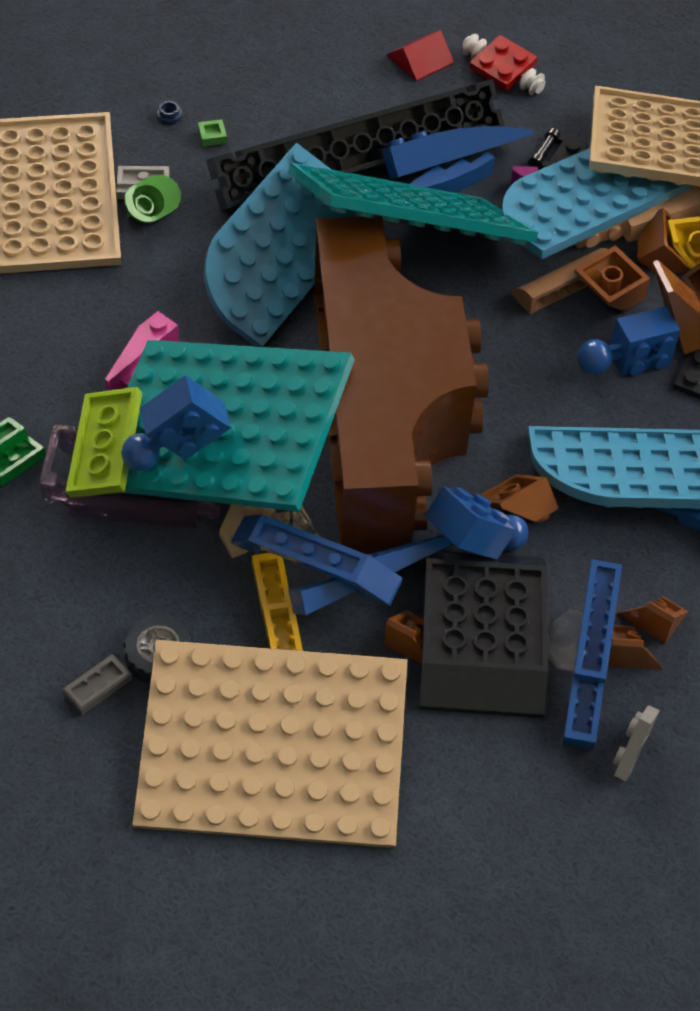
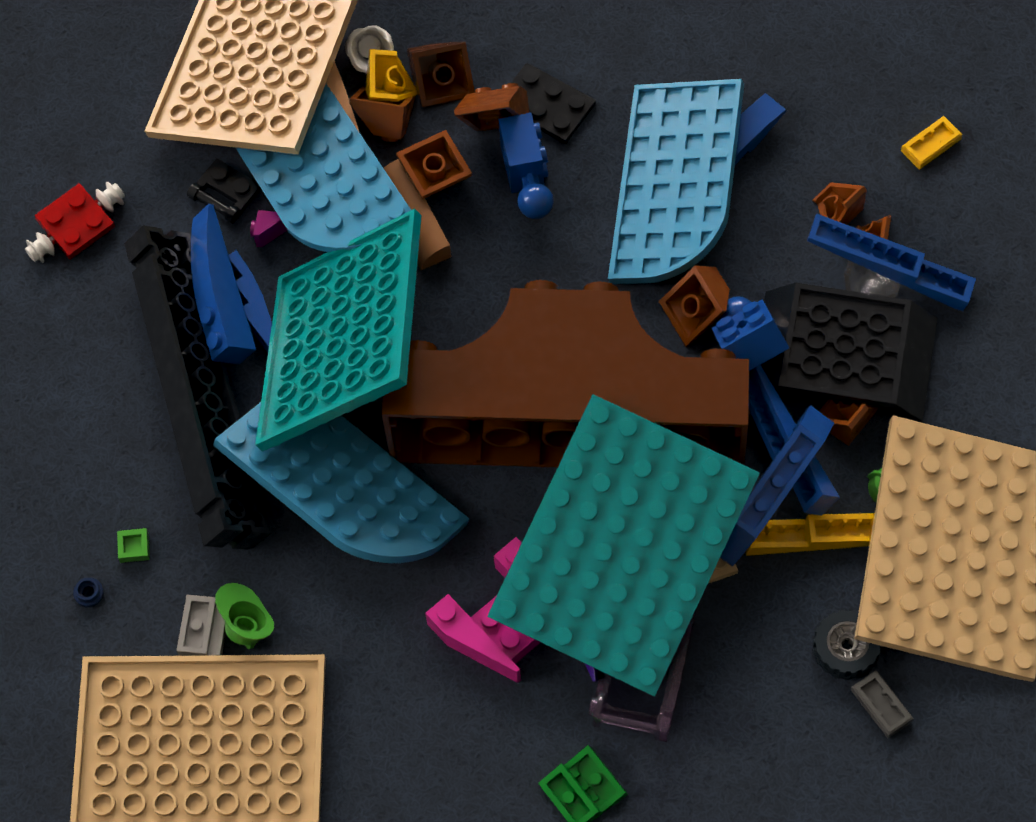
camera: 75 degrees left, 10 degrees up
lime plate [66,387,142,498] -> none
blue brick [121,375,231,472] -> none
red slope [387,30,454,82] -> none
light grey plate [613,705,660,781] -> none

